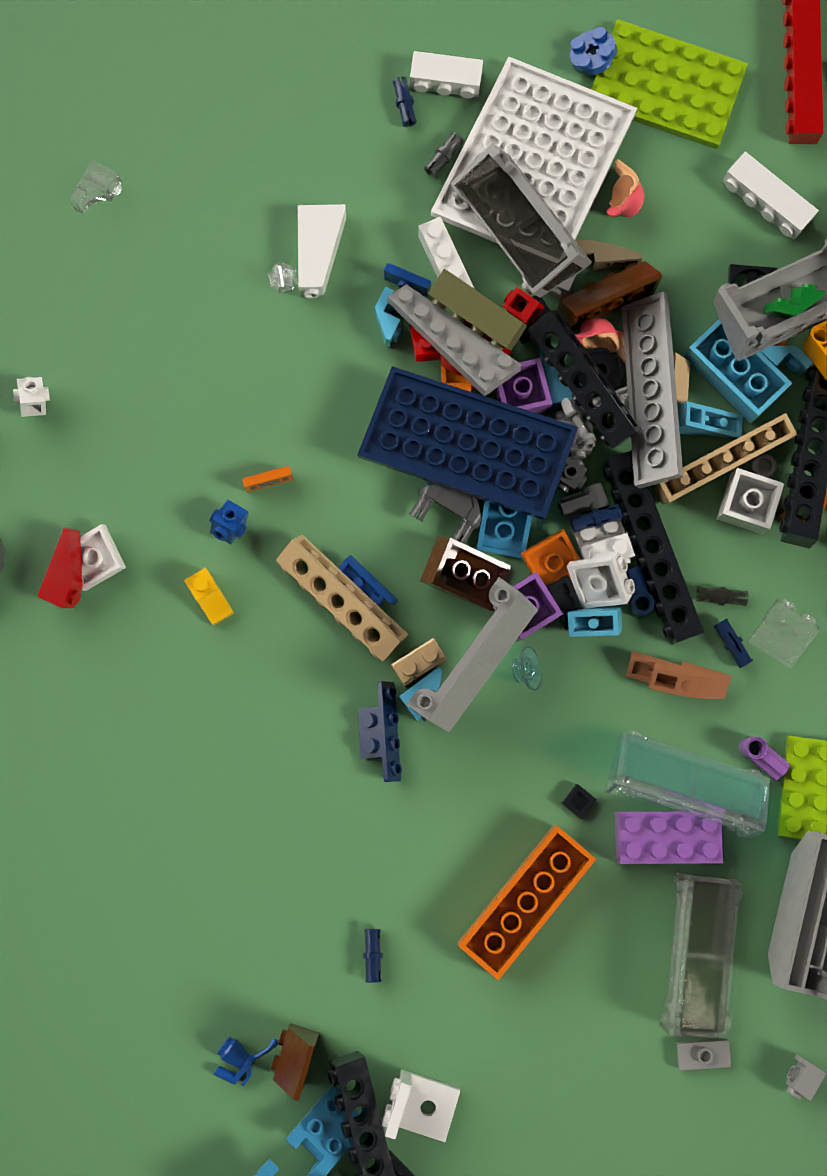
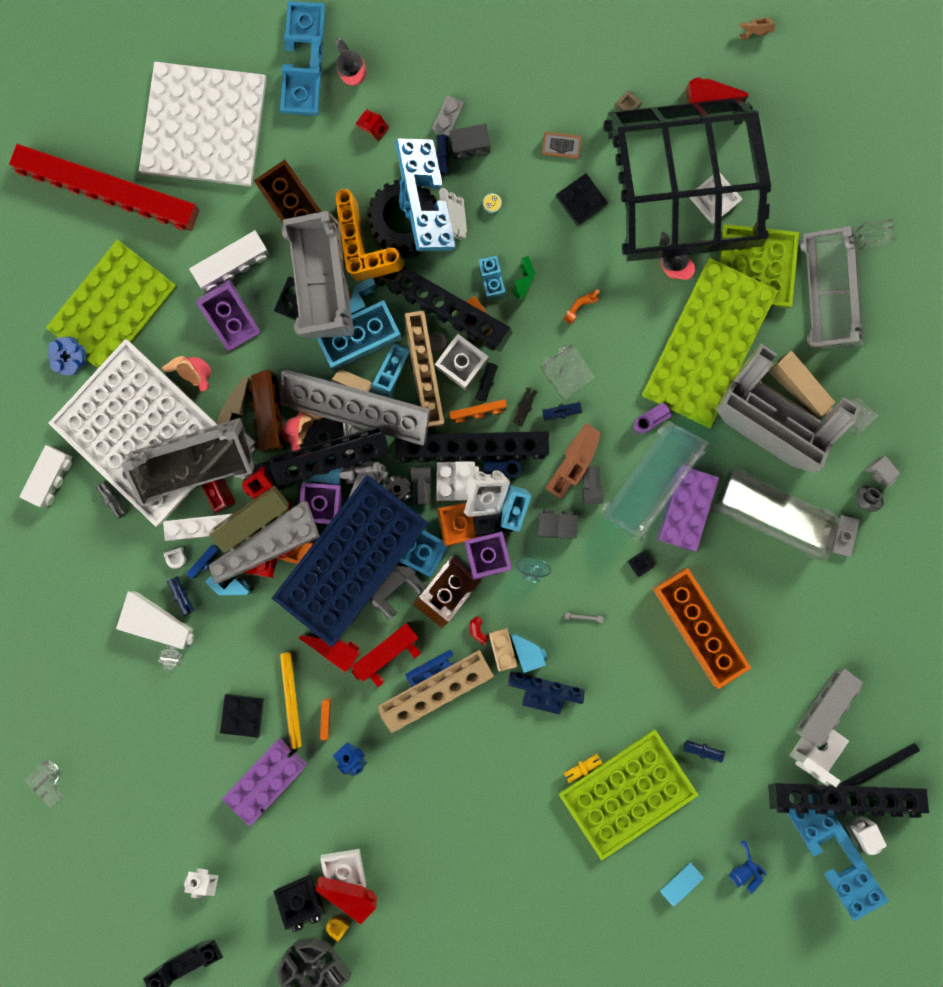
camera: 70 degrees left, 5 degrees up
yellow arch [184,567,234,626] -> none
reddish brown slope [270,1023,319,1101] -> none
dark blue pin [393,77,417,127] -> none
light grey windscreen [407,577,538,732] -> none
dark blue pin [570,505,622,533] -> none
green slope [763,284,825,319] -> none
none -> white tile [164,547,187,569]
none -> dark blue pin [167,576,195,616]
none -> medium lavender slope [196,279,261,351]
none -> red slope [201,478,235,513]
none -> black plate [220,694,264,738]
none -> medium lavender piece [222,738,308,826]
none -> black plate [273,875,326,932]
none -> yellow axle [280,652,302,749]
none -> red slope [299,634,362,673]
none -> yellow tile [326,916,350,942]
none -> red brick [351,622,421,688]
none -> orange plate [449,399,507,424]
none -> red arm [469,617,489,646]
none -> black pin [475,362,498,402]
none -> dark grey brick [537,510,578,539]
none -> lime plate [558,729,699,861]
none -> yellow pin [563,753,603,784]
none -> light grey hinge [564,612,604,623]
none -> dark grey piece [582,466,603,505]
none -> medium azure slope [660,862,704,906]
none -> light grey brick [794,668,863,746]
none -> dark grey plate [855,486,884,512]

